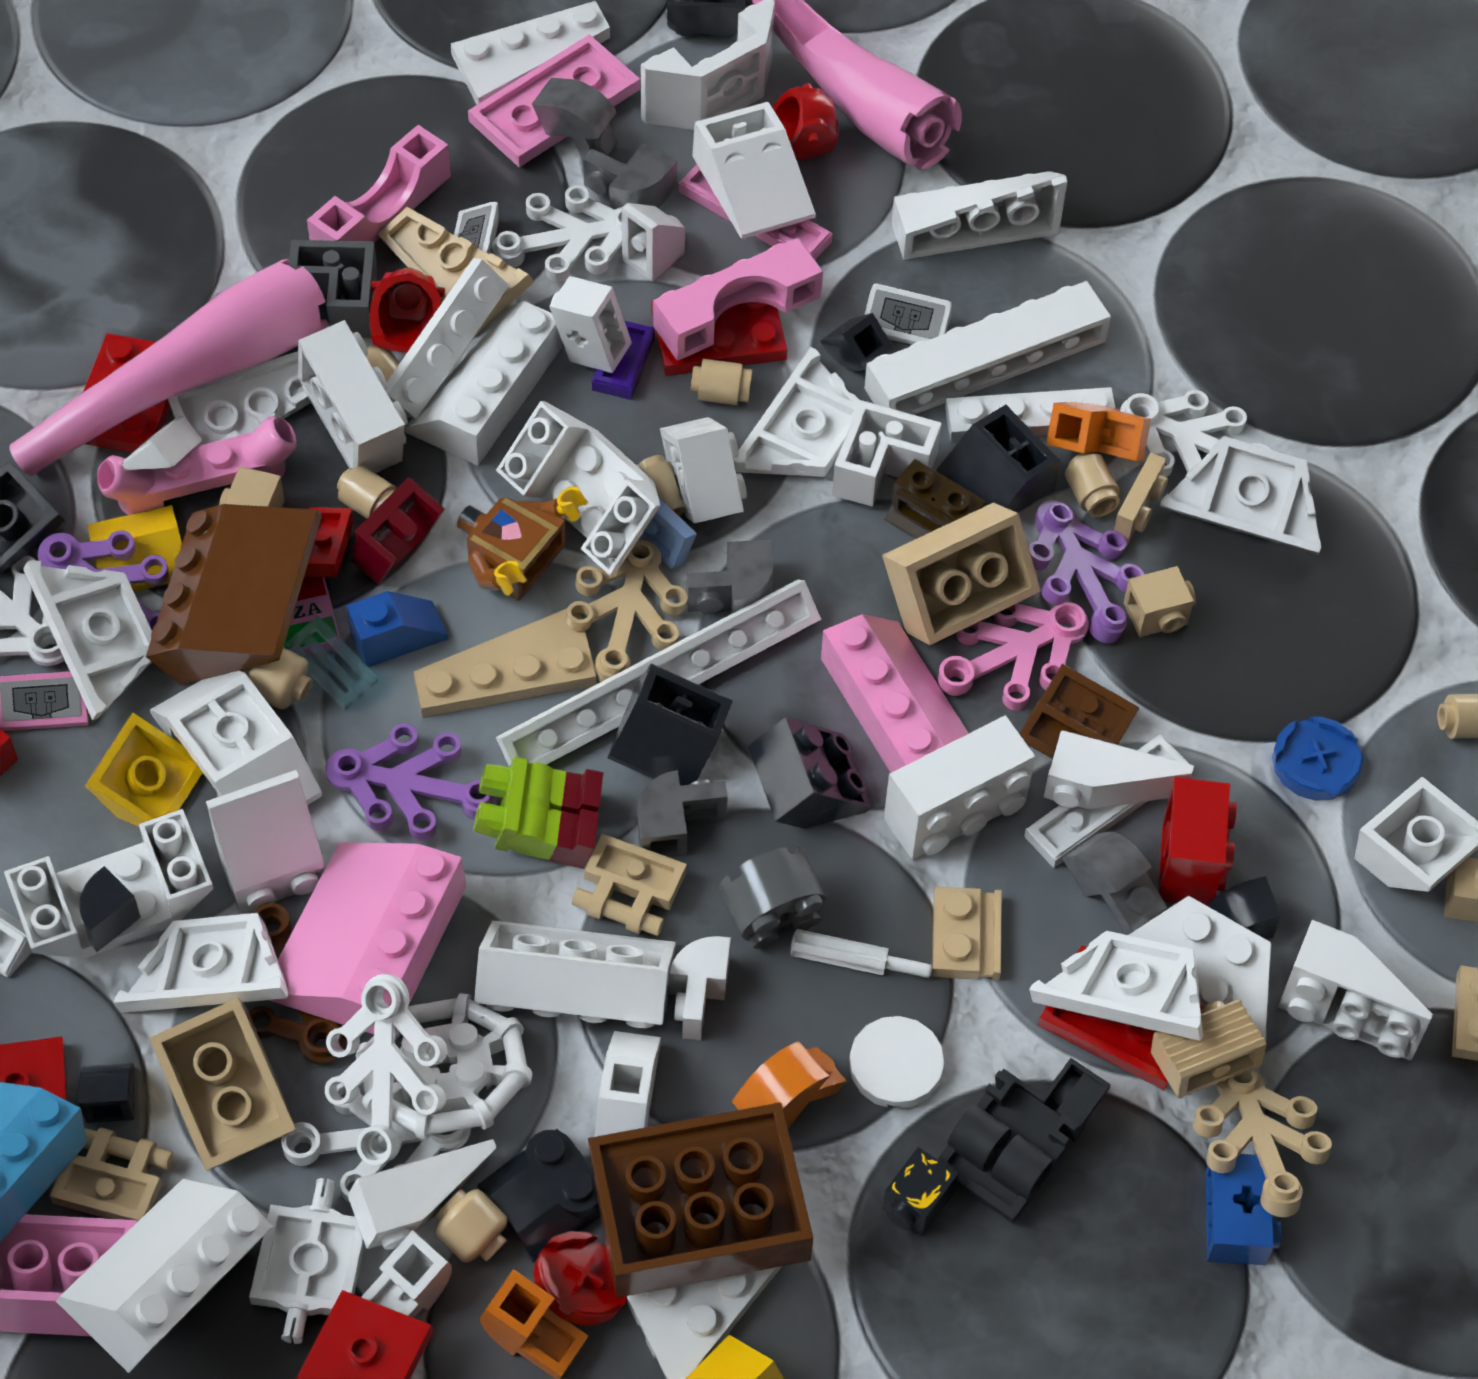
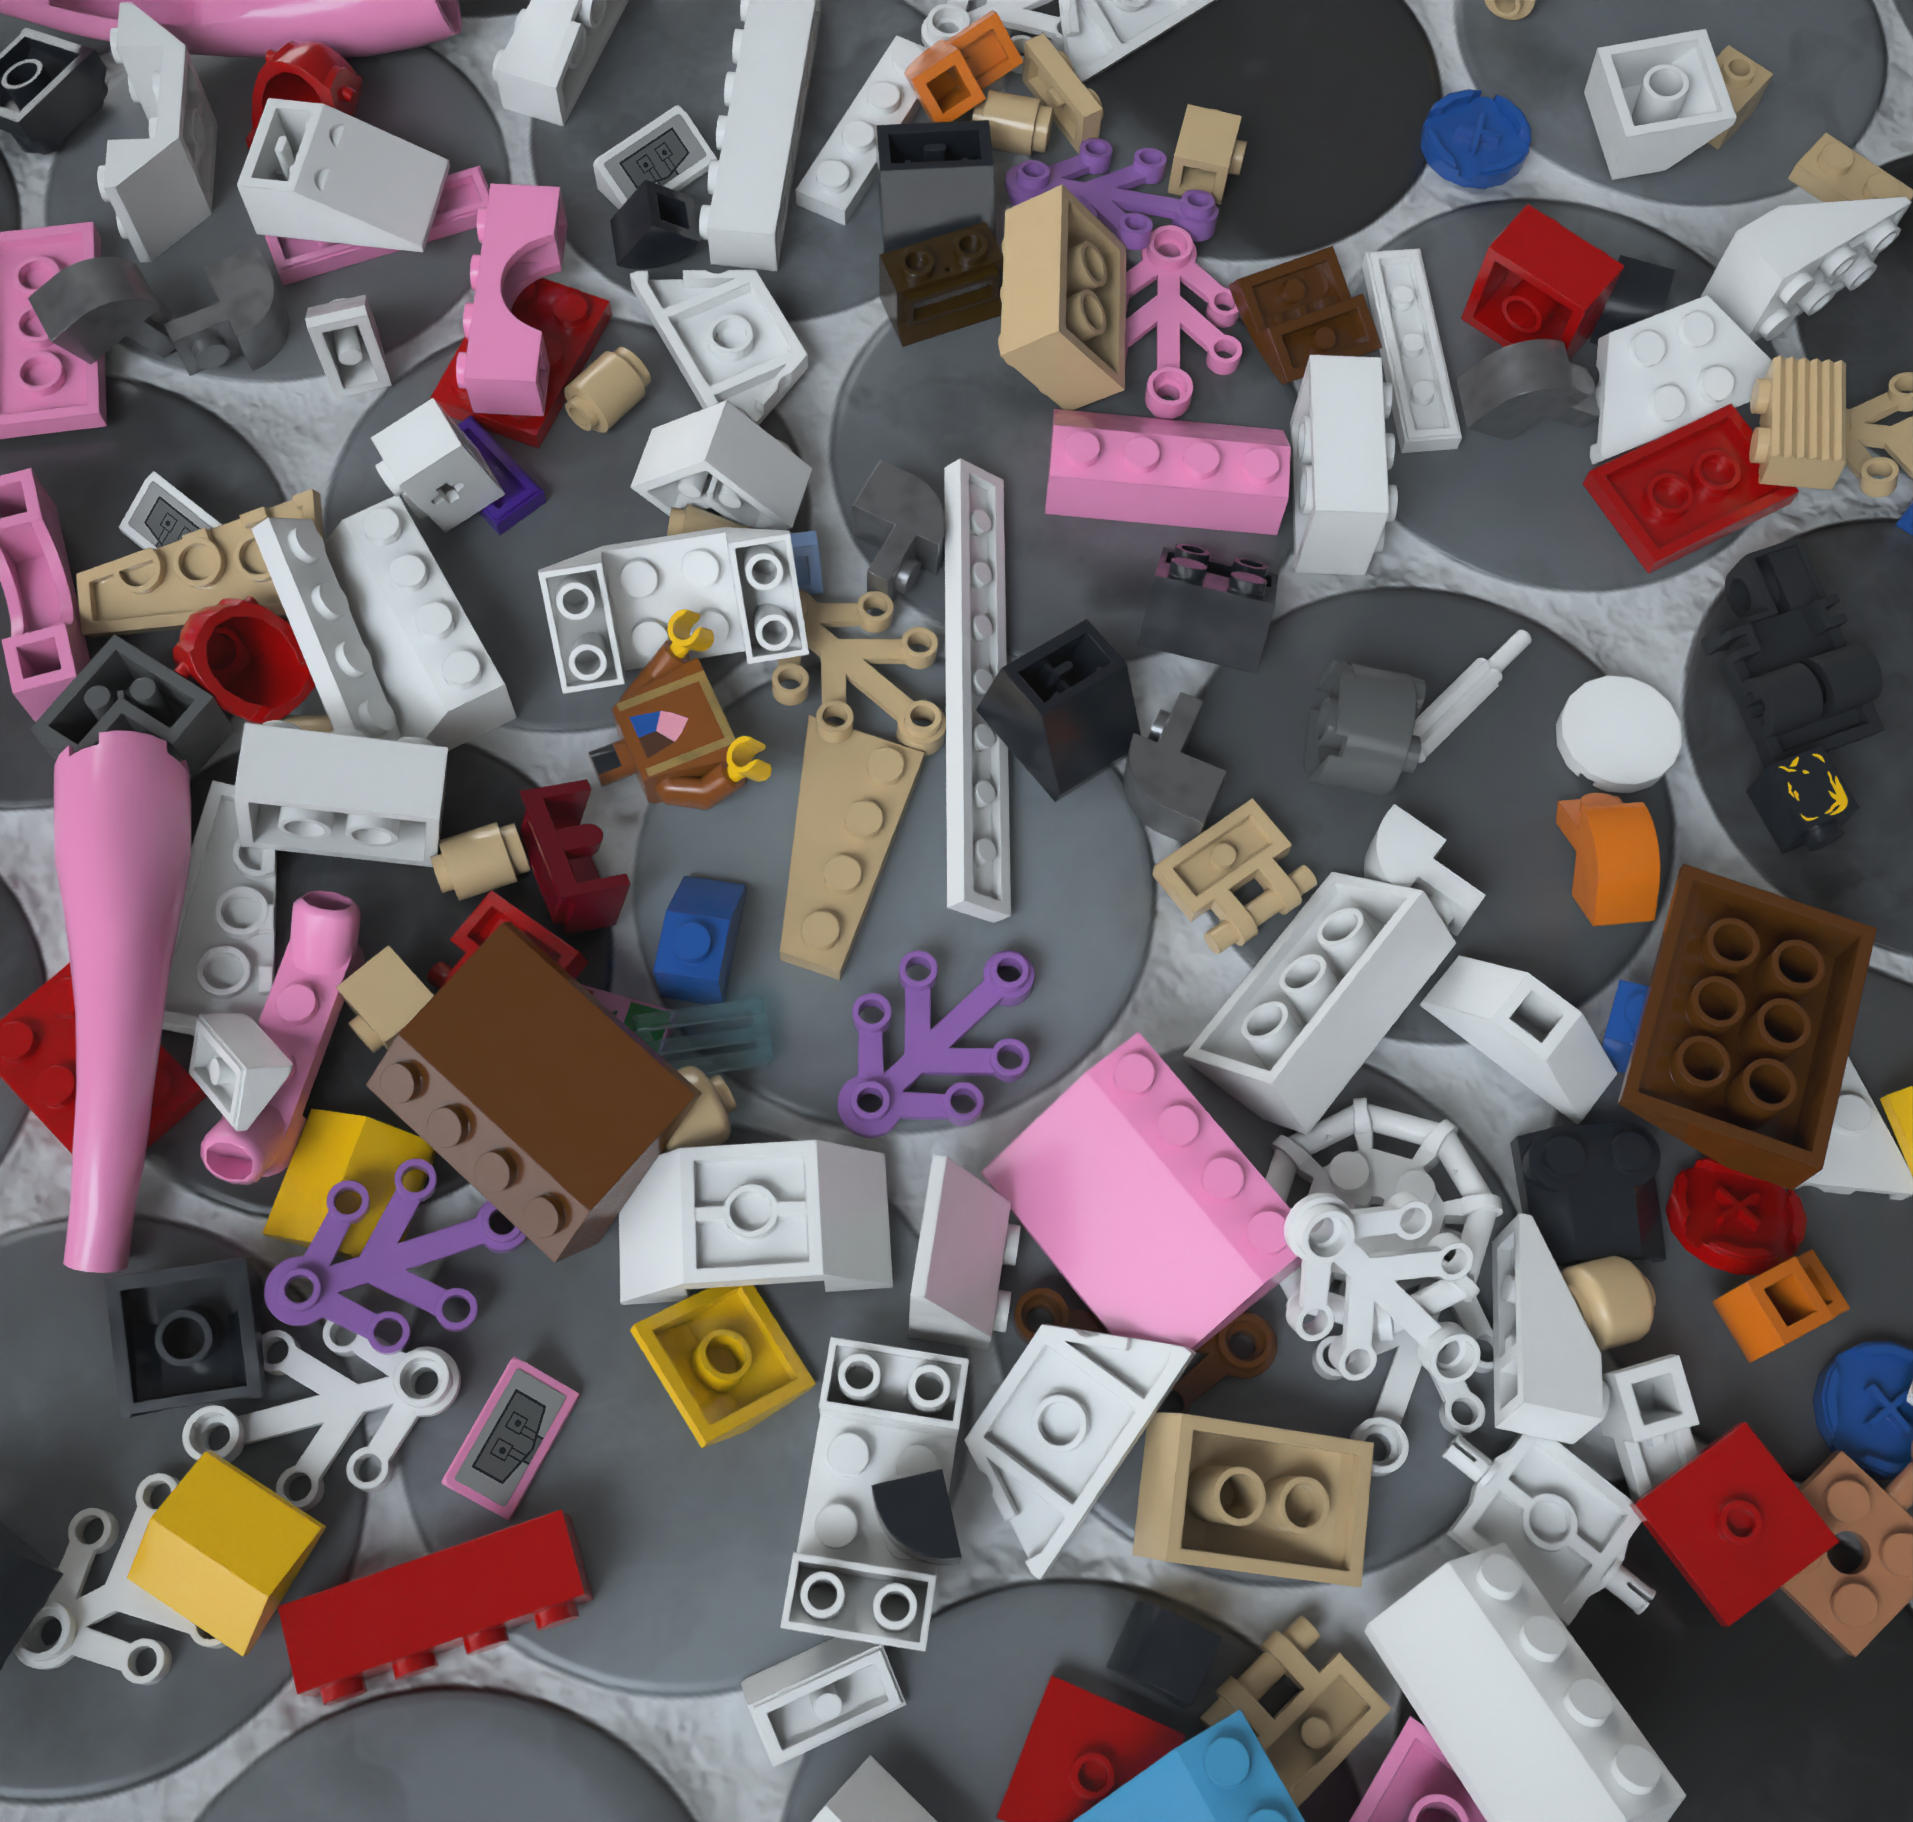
camera: 60 degrees left, 10 degrees up
white wing [23,560,152,720] -> none
lime hips [473,757,604,869] -> none
white plant [492,185,622,282] -> none
white brick [832,400,942,507] -> none
tan plate [932,886,1002,981] -> none
white wing [1029,931,1203,1041] -> none
white slope [1043,730,1194,810] -> none

